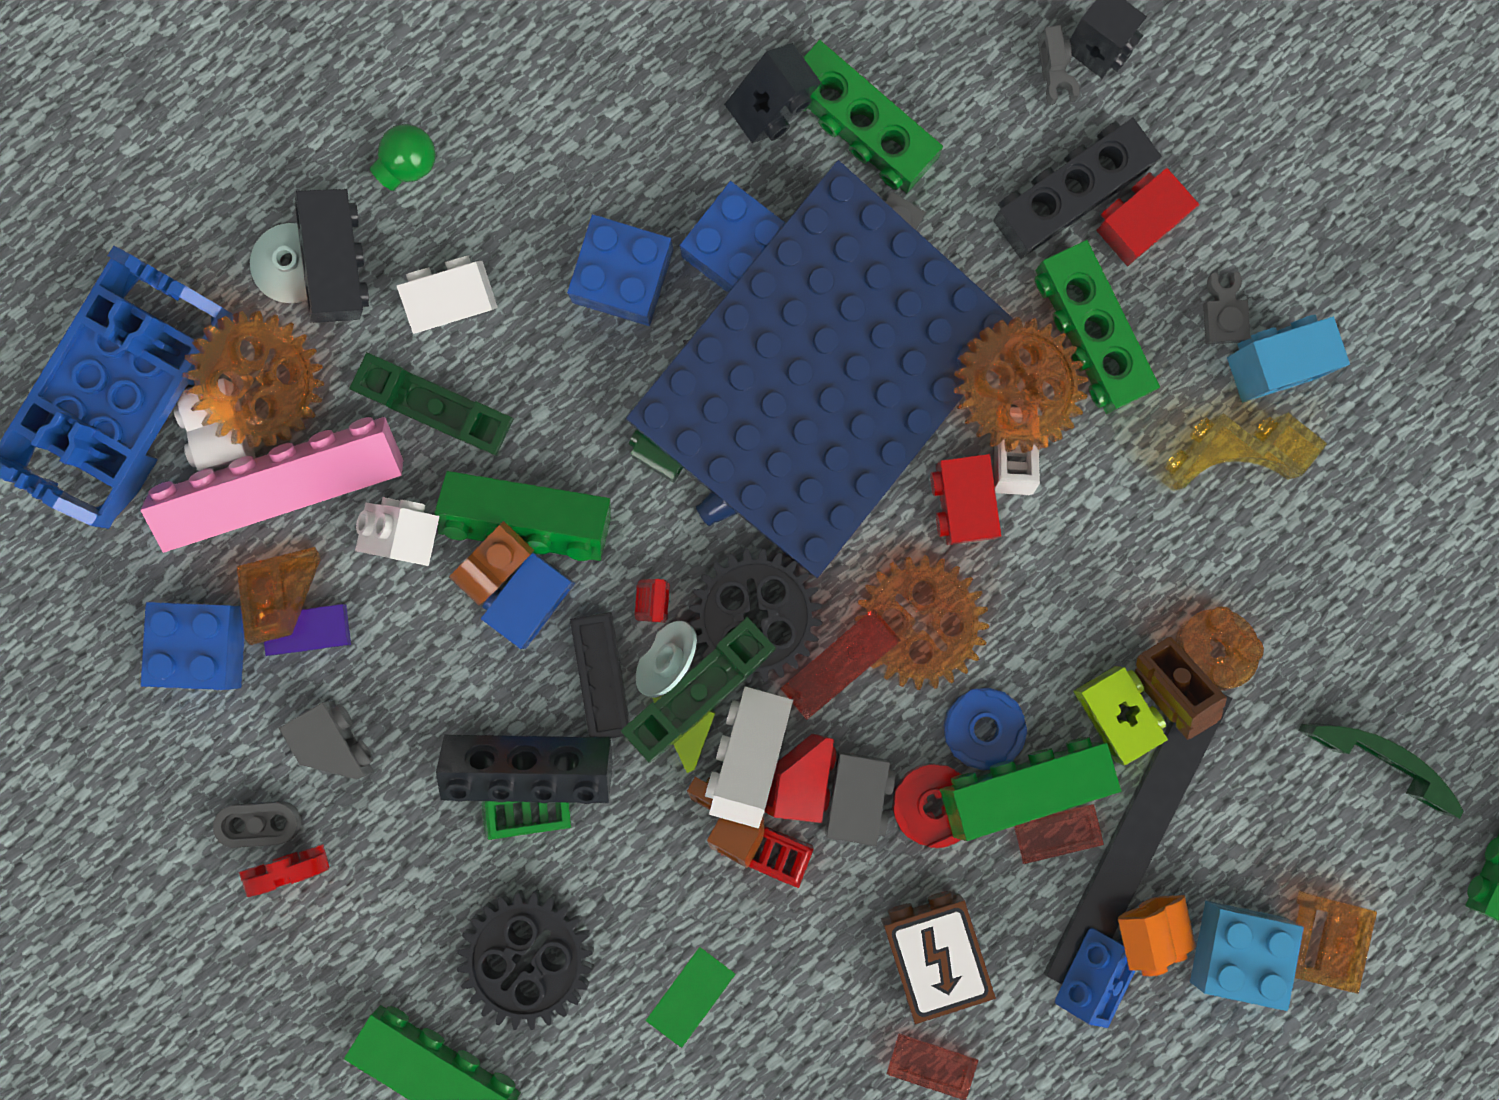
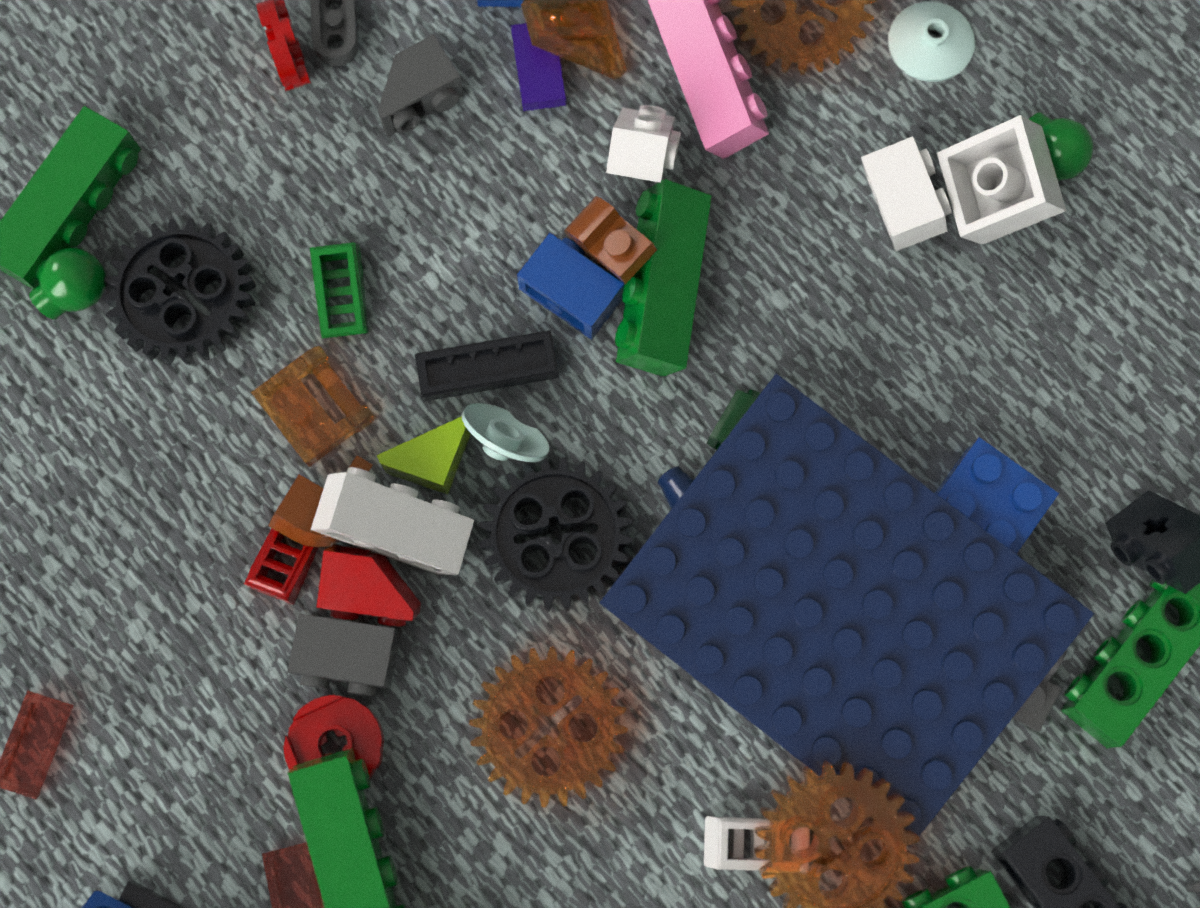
camera: 90 degrees right, 10 degrees down
black brick [295,189,369,323] -> none
dark green slope [349,352,514,456] -> none
black brick [436,734,613,804] -> none
blue brick [567,214,674,326] -> none
dark green slope [620,617,776,764] -> none
red slope [634,579,670,623] -> none
green sticker [645,947,736,1048] -> none
clear red tile [780,609,901,720] -> none
panel [881,891,996,1024] -> none
red brick [930,454,1001,545] -> none
blue tile [943,687,1027,771] -> none
none -> green piece [29,248,106,320]
none -> clear orange plate [251,346,376,467]
none -> white brick [937,115,1066,244]

